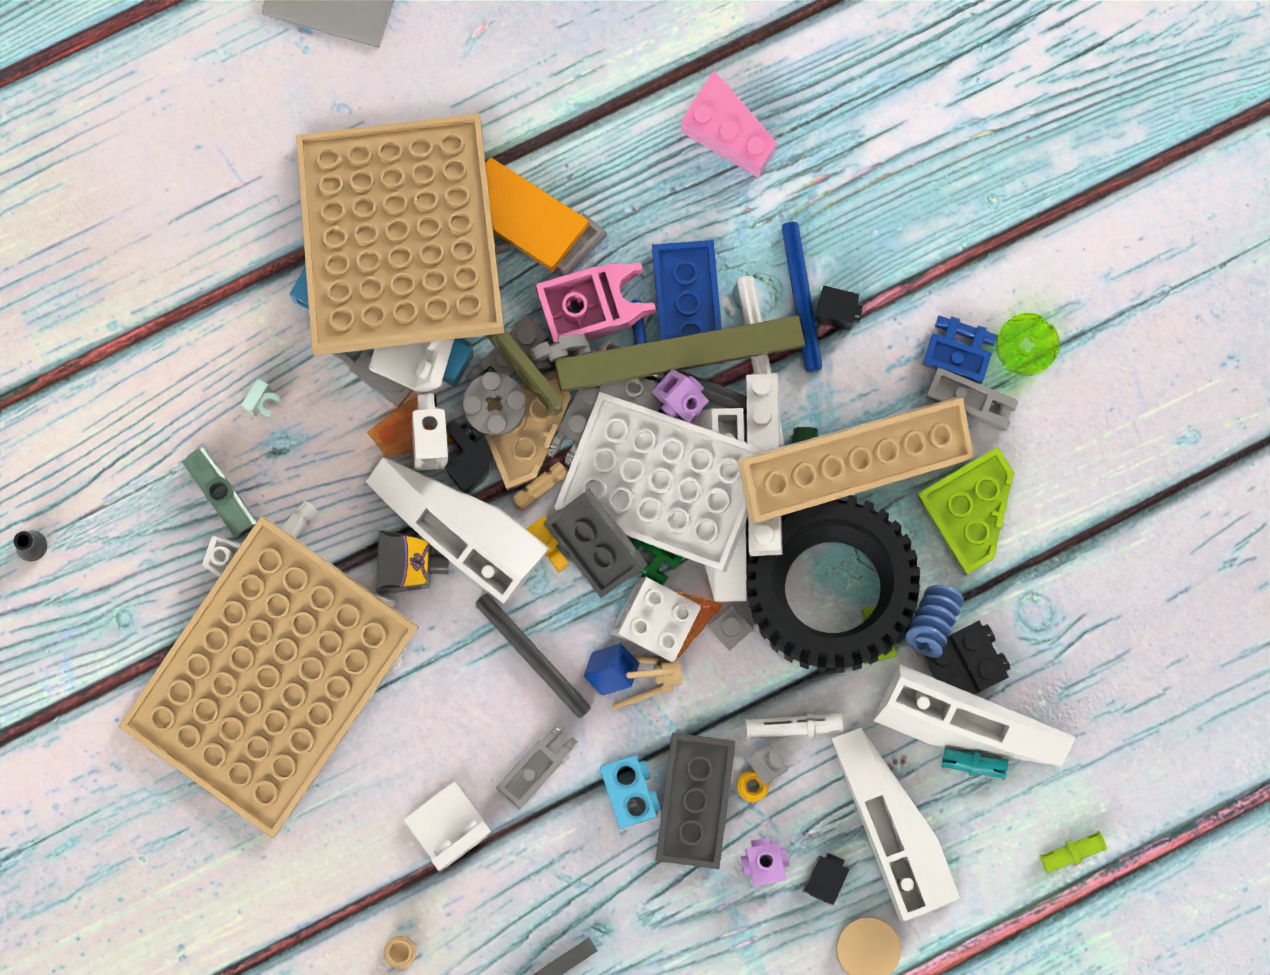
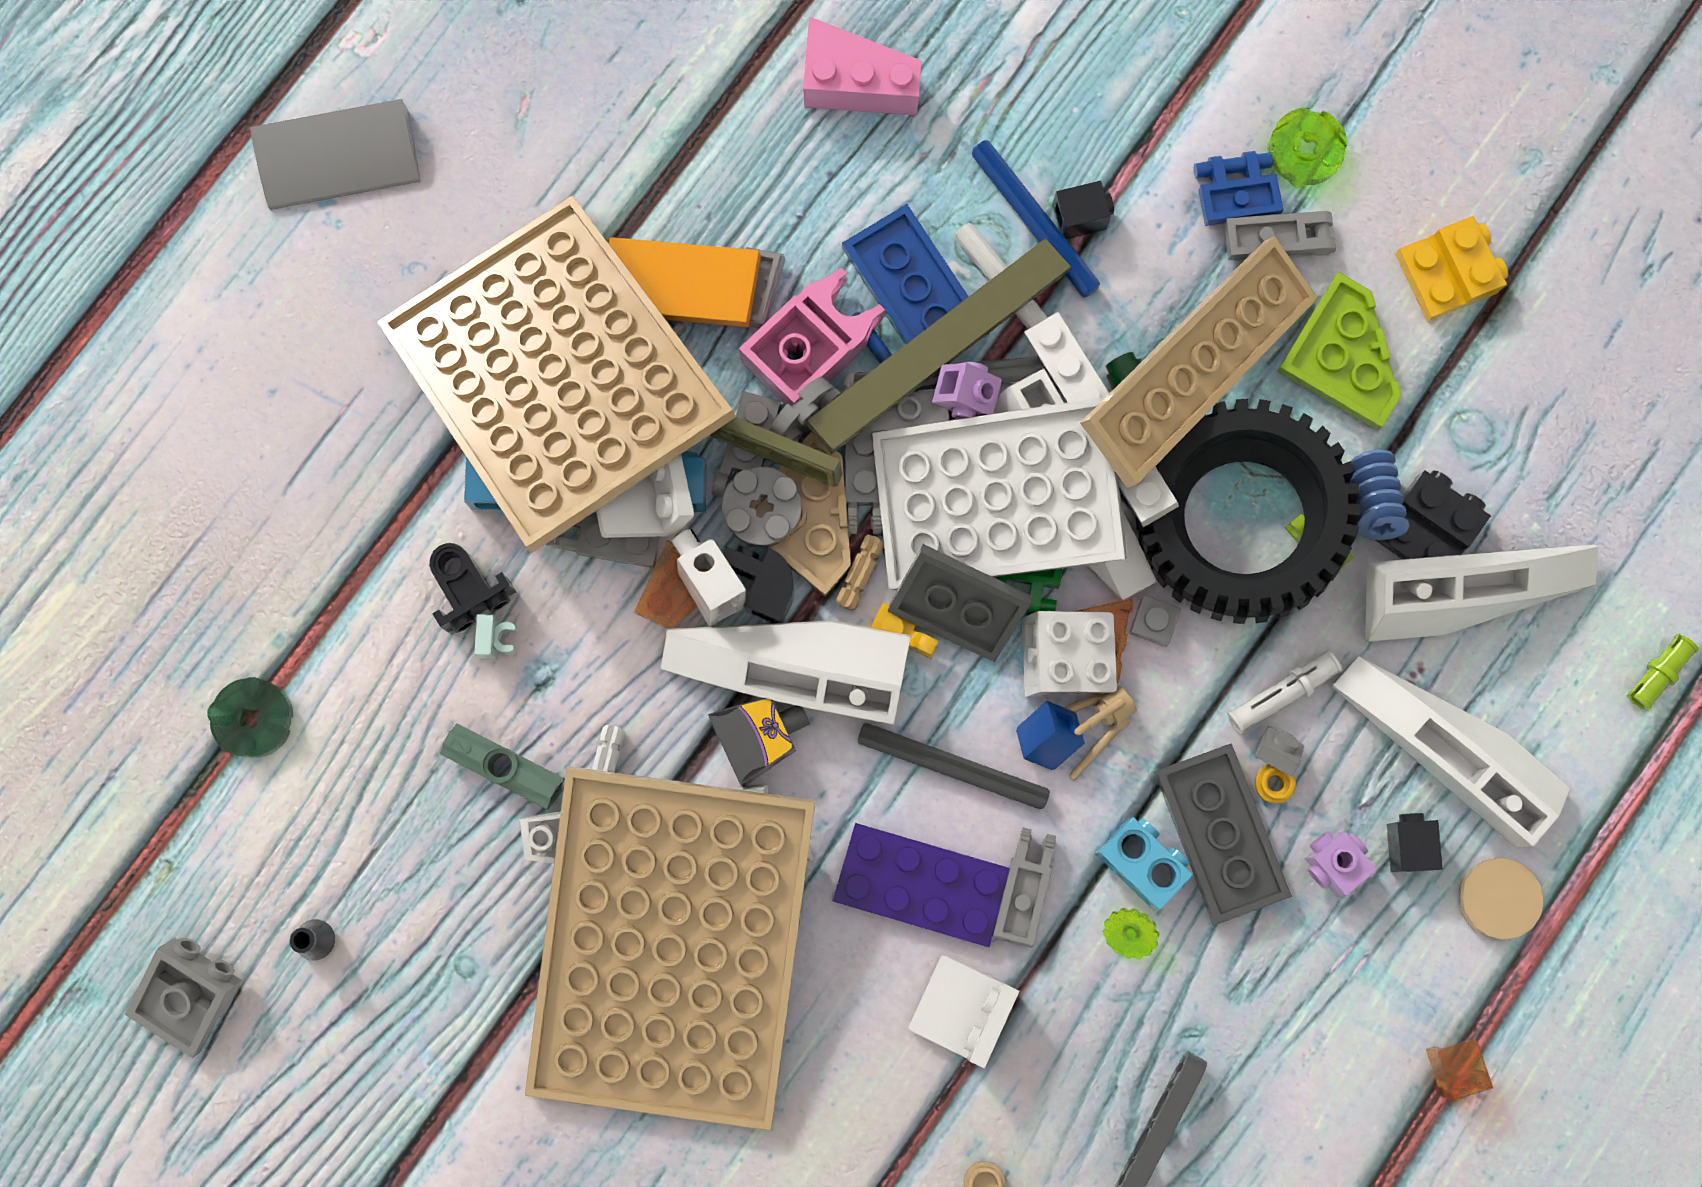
camera: 25 degrees left, 0 degrees up
teal pin [941,747,1009,780] -> none
none -> clear green plate [207,677,293,758]
none -> black pin [429,543,516,633]
none -> dark purple plate [833,823,1010,947]
none -> clear neon green piece [1103,908,1159,960]
none -> yellow plate [1395,215,1508,322]

